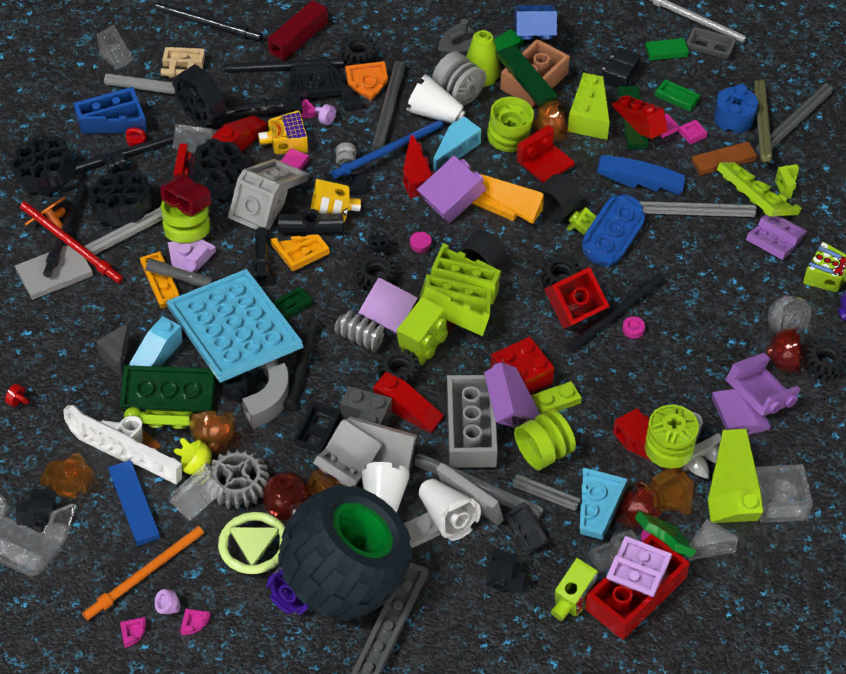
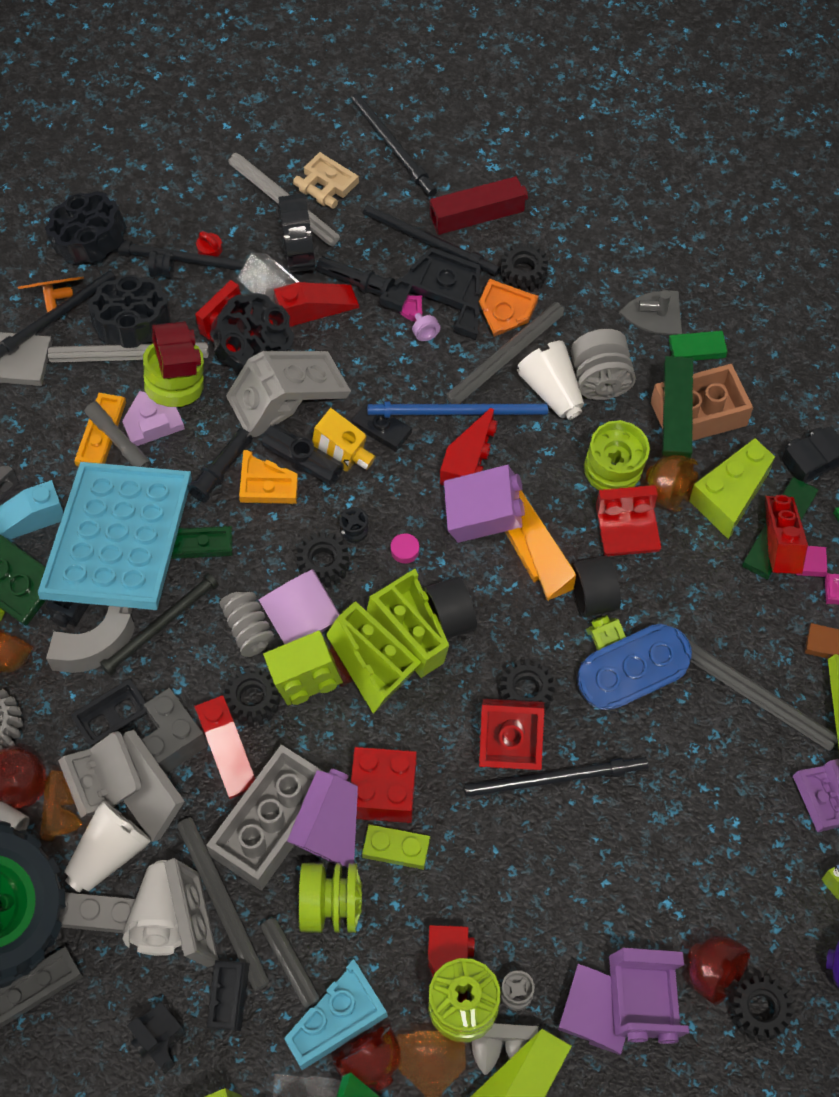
camera: 35 degrees right, 10 degrees up
red bar [20,201,124,284] -> none
blue wedge [73,87,147,133] -> none
clear slope [97,25,134,69] -> none
torso [258,111,308,154] -> none
dark pink tile [281,148,309,170] -> none
light grey wheel [336,143,356,168] -> none
medium azure slope [433,117,481,173] -> none
lime cone [466,30,502,87] -> none
brick [514,5,557,39] -> none
blue slope [597,155,685,195] -> none
dark pink tile [622,316,645,339] -> none
clear cylinder [767,295,812,341] -> none

